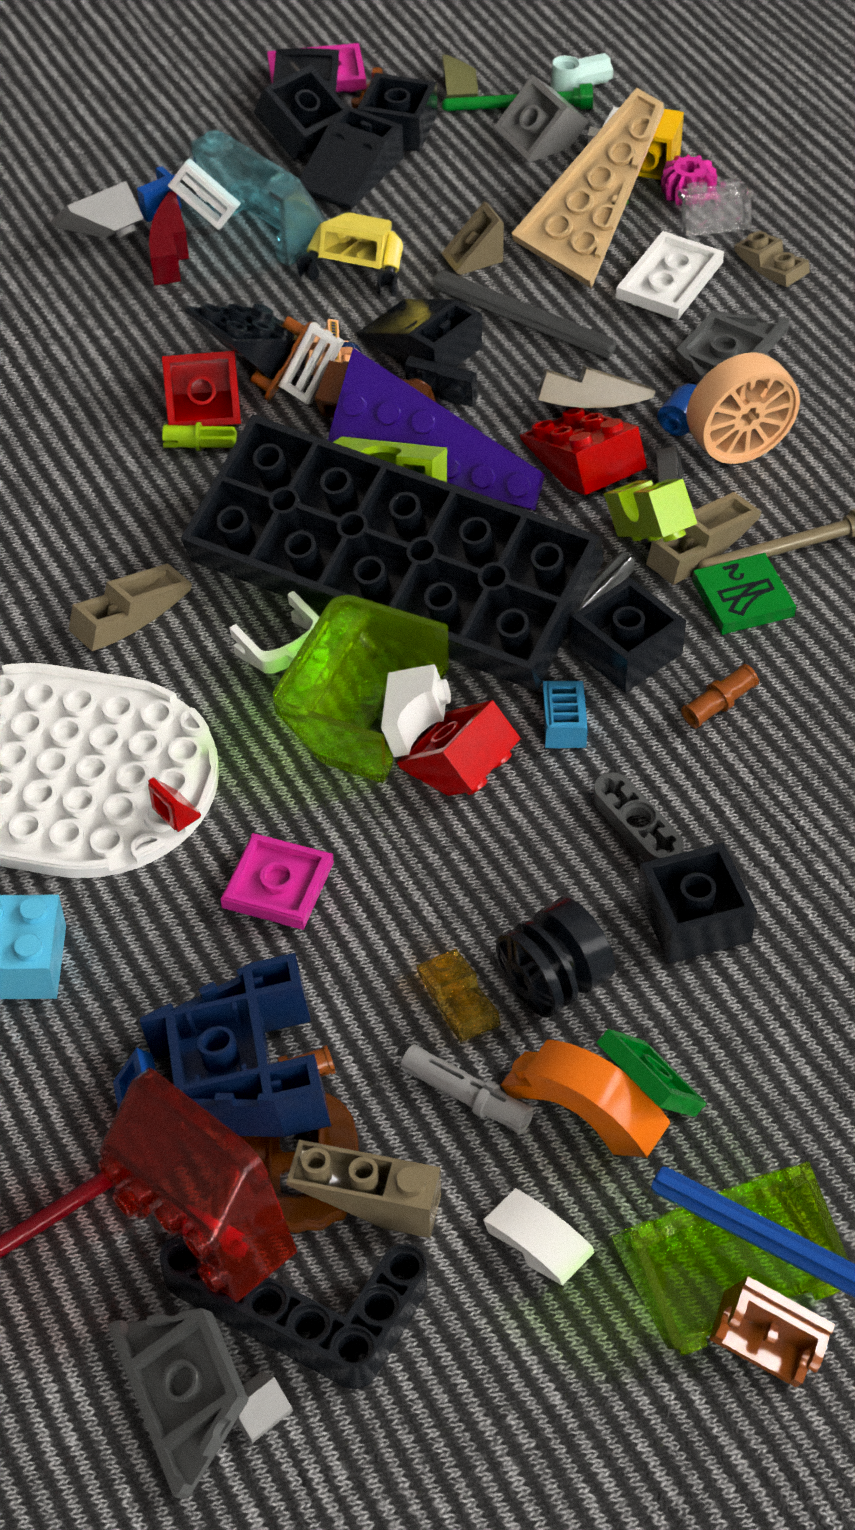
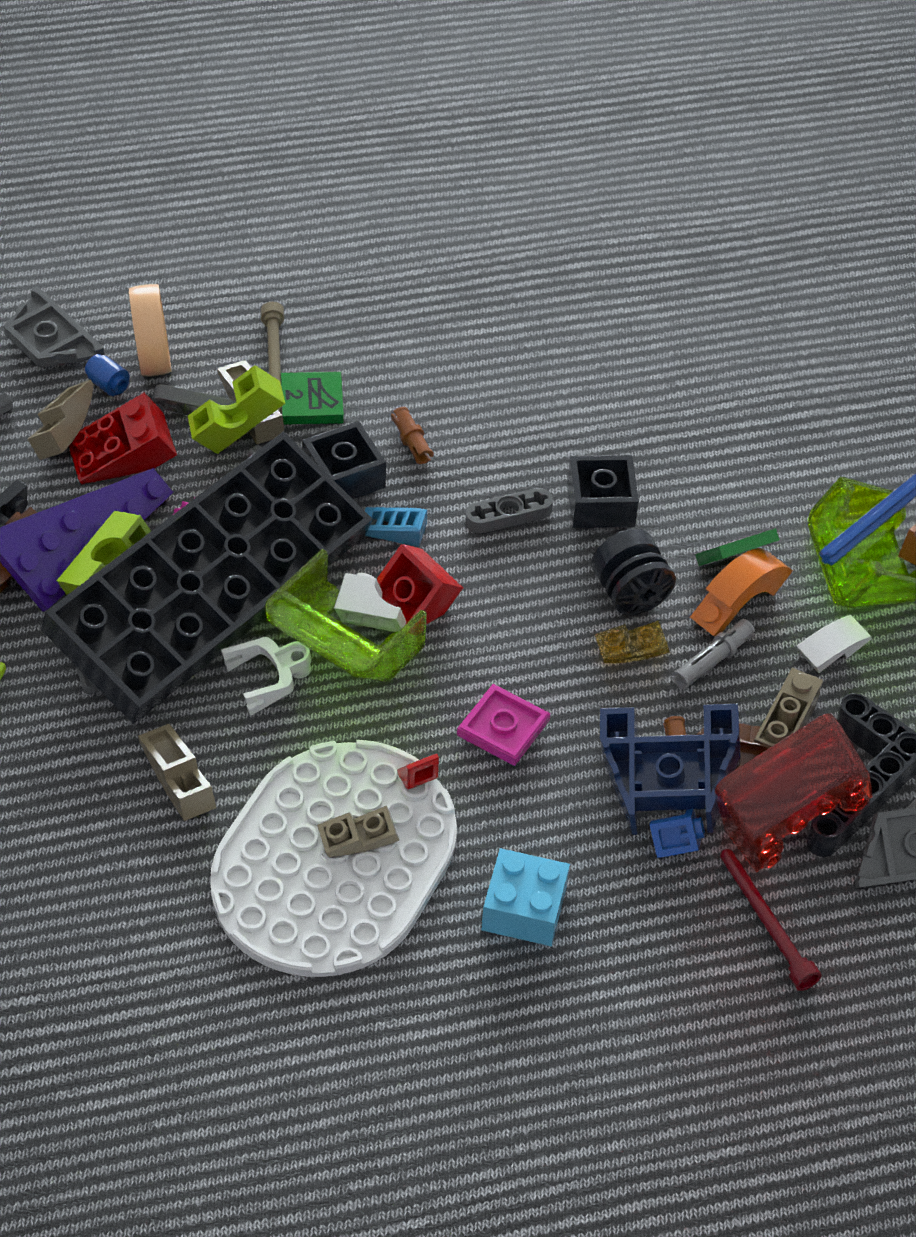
camera: 80 degrees left, 0 degrees up
none -> dark tan slope [317,806,400,857]

